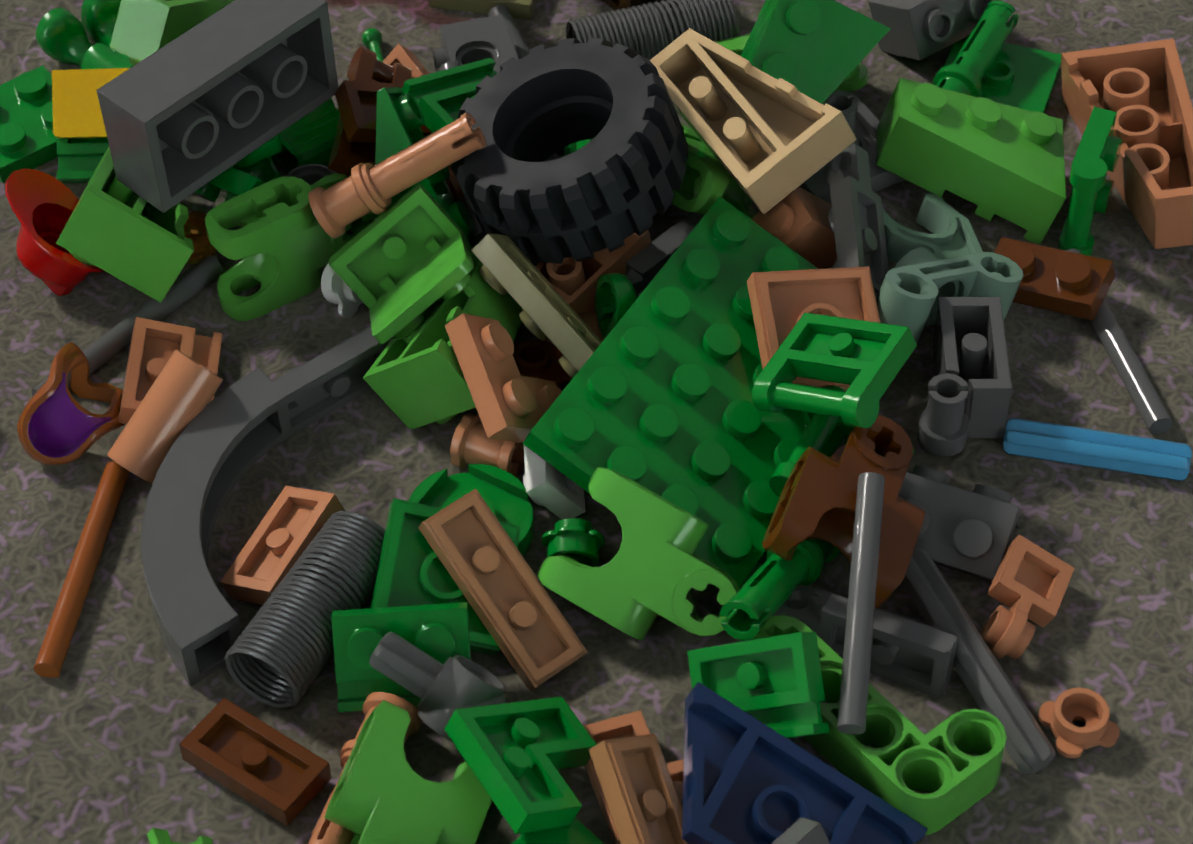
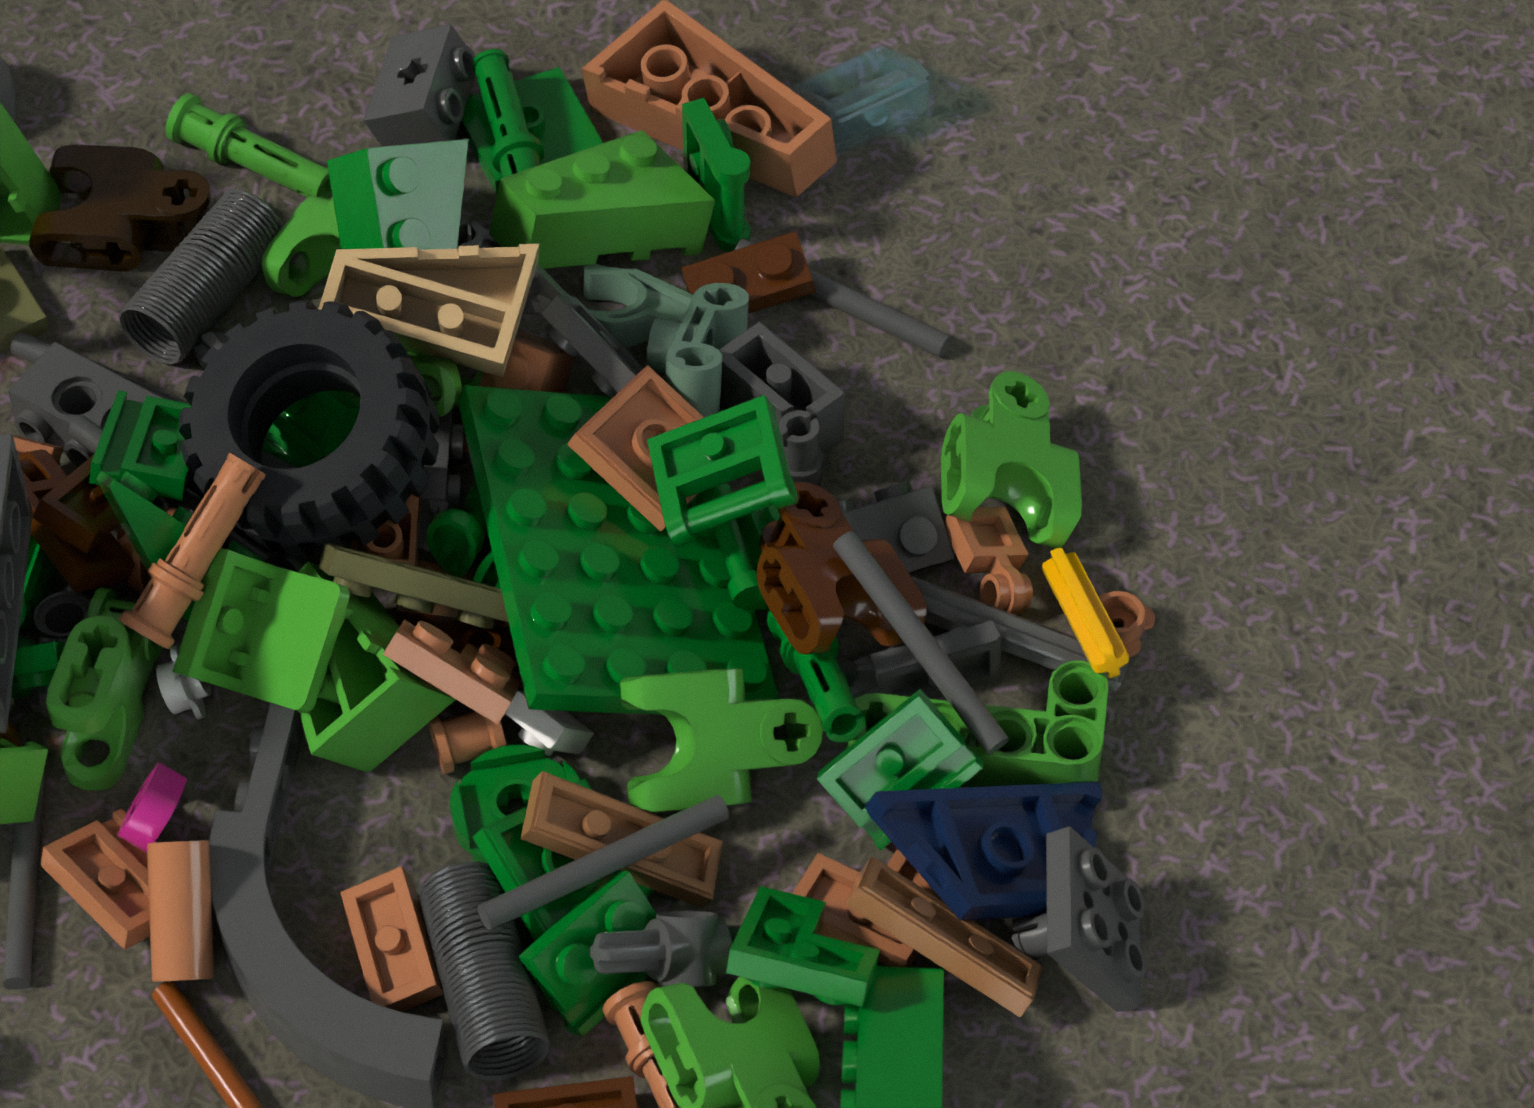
camera: 45 degrees left, 5 degrees up
piece [17,342,125,465] -> none
green plate [541,518,605,567] -> none
dark azure axle [1003,418,1192,481] -> none
none -> dark pink beam [117,761,187,853]
none -> dark grey bar [478,794,729,931]
none -> bright green piece [941,371,1082,549]
none -> yellow axle [1042,547,1129,678]

